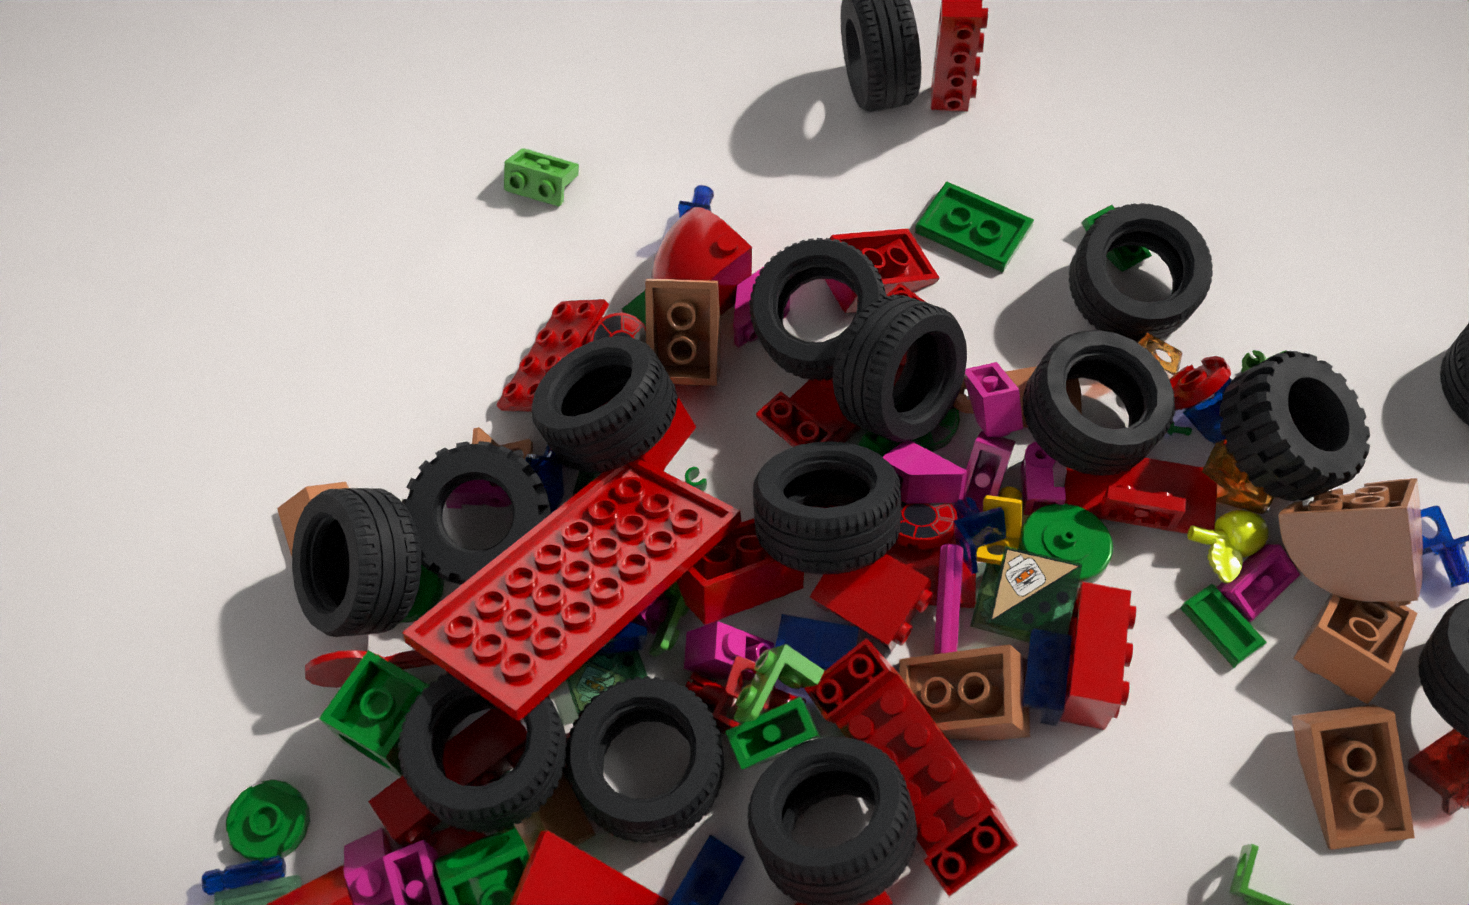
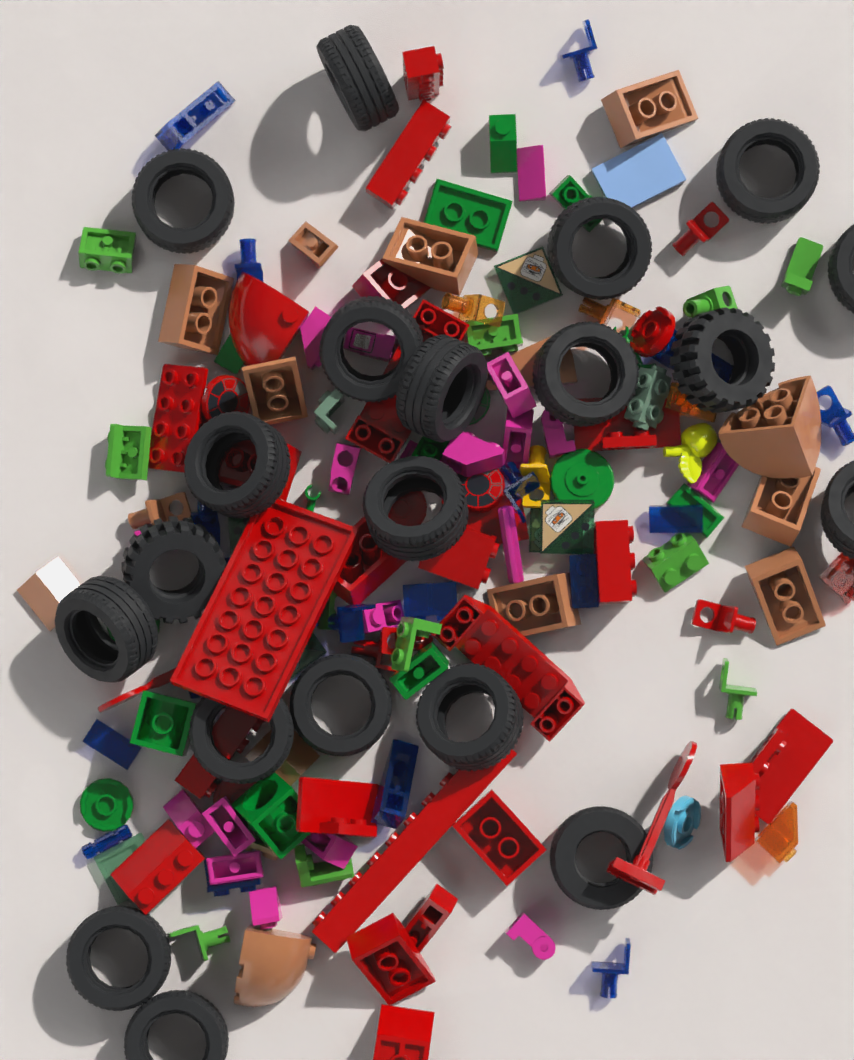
camera: 20 degrees left, 25 degrees up
none -> clear blue tile [82,719,142,770]
none -> bright green bracket [105,424,152,480]
none -> black tyre [131,148,235,254]
none -> clear blue slope [155,81,236,151]
none -> nougat slope [158,264,234,355]
none -> nougat slope [288,221,338,269]
none -> sand green bracket [314,388,345,435]
none -> dark pink leg [328,443,361,495]
none -> clear blue bracket [328,603,376,643]
none -> dark pink leg [343,328,395,362]
none -> red brick [366,99,452,209]
none -> nougat slope [382,217,478,296]
none -> clear orange bracket [441,293,505,327]
none -> bright green bracket [466,314,523,357]
none -> green slope [488,114,517,173]
none -> tile [494,246,563,314]
none -> dark pink slope [517,145,546,202]
none -> clear blue bracket [560,19,597,82]
none -> light blue tile [591,133,686,208]
none -> nougat slope [601,70,698,149]
none -> sand green brick [624,365,672,431]
none -> bright green bracket [642,530,709,592]
none -> clear blue tile [649,505,704,533]
none -> red bracket [672,202,730,256]
none -> red bracket [691,599,756,634]
none -> black tyre [716,118,820,224]
none -> bright green bracket [781,237,823,296]

